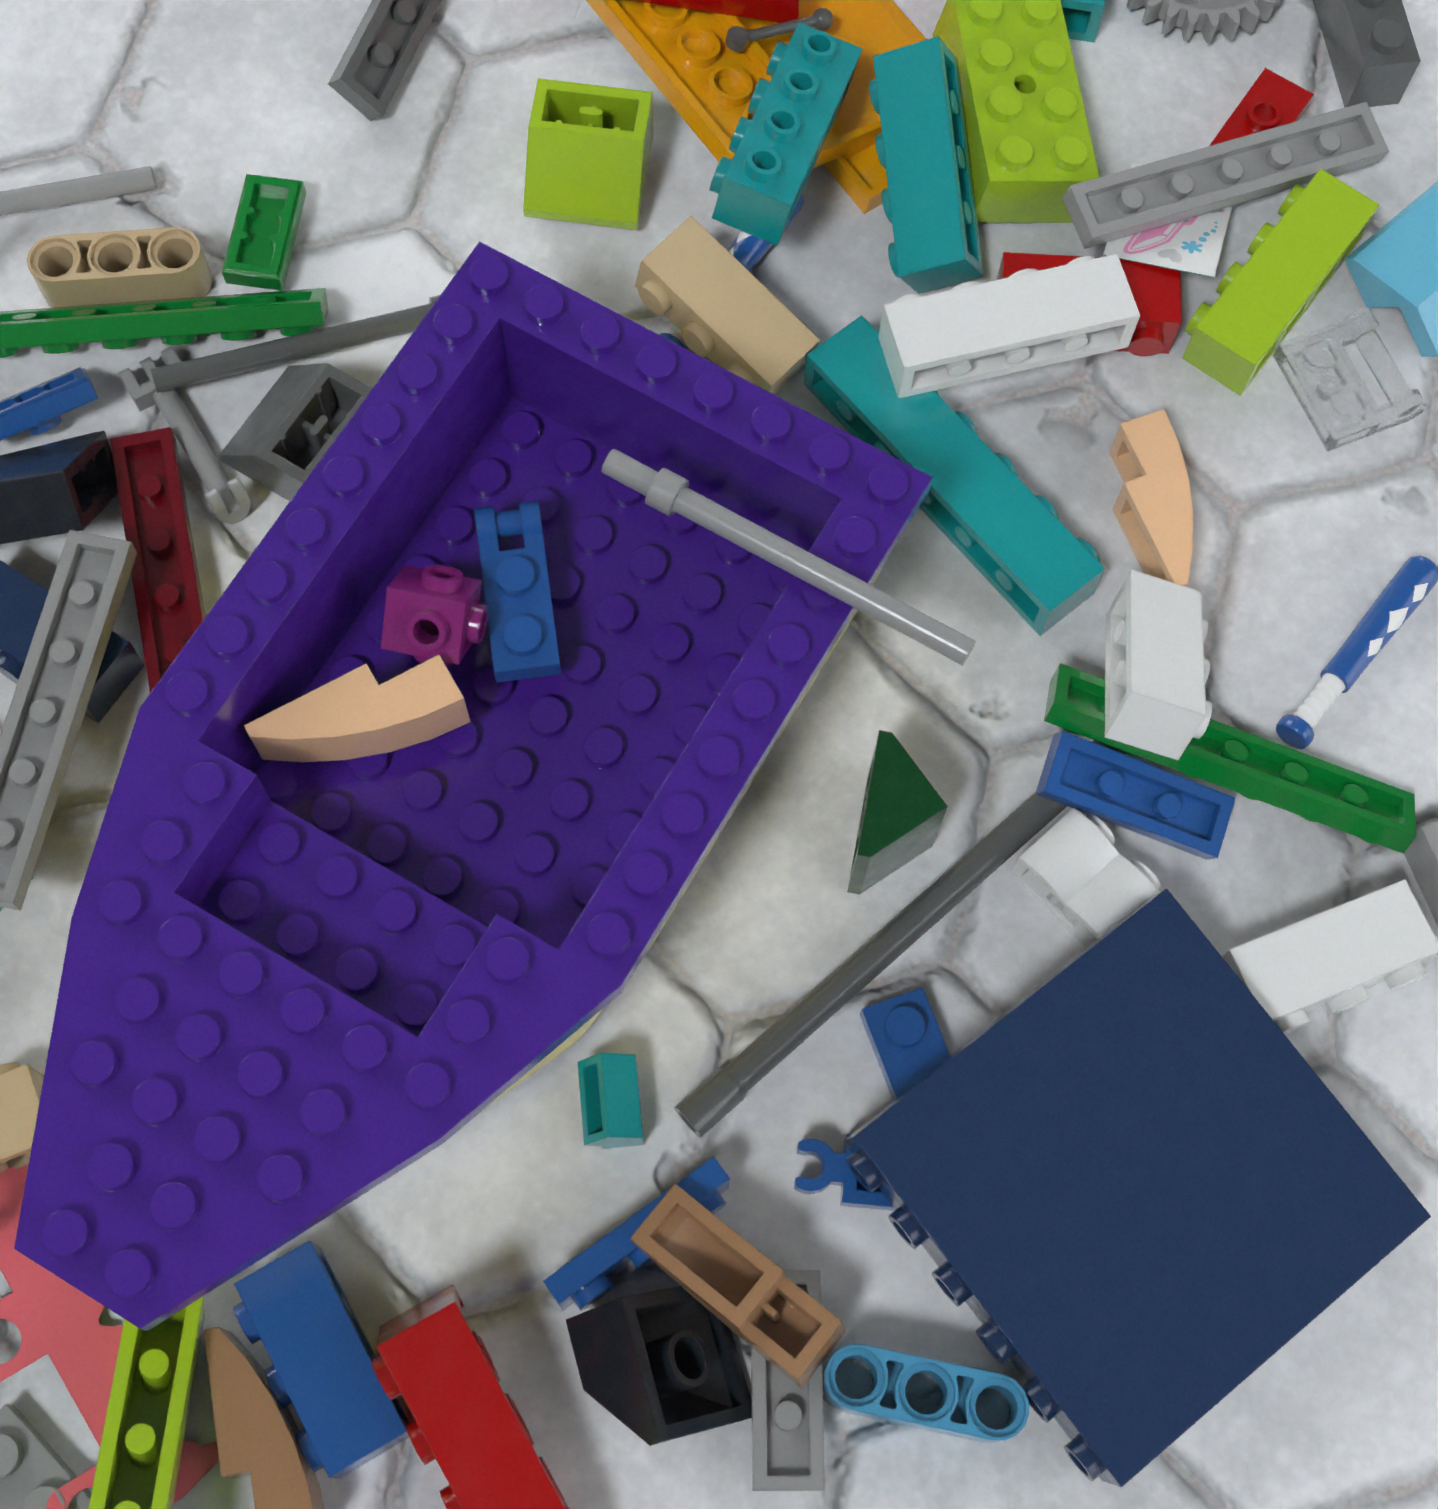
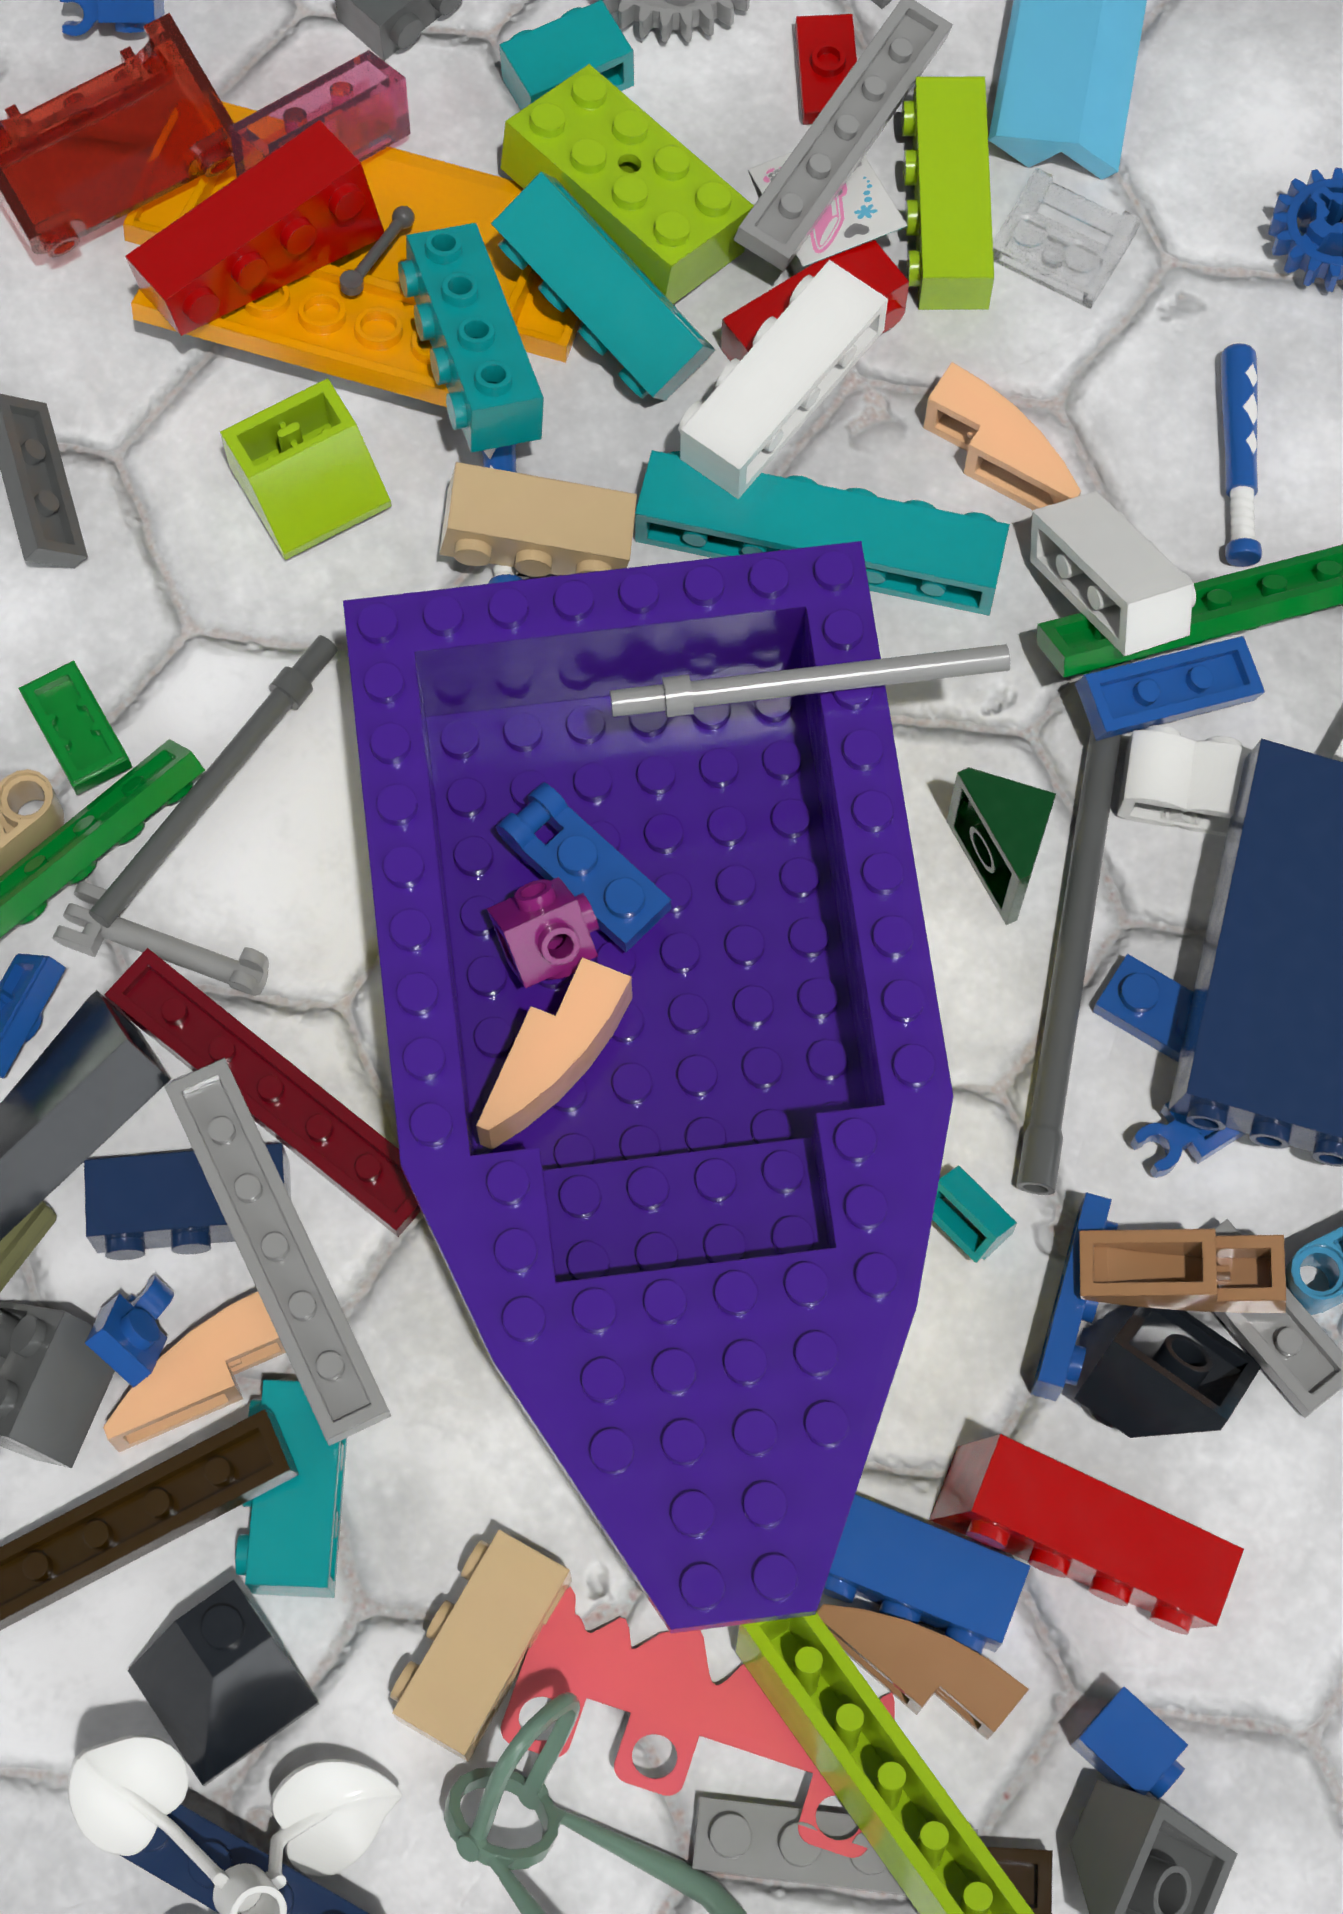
camera: 35 degrees left, 0 degrees up
dark grey slope [218,363,372,501] -> none

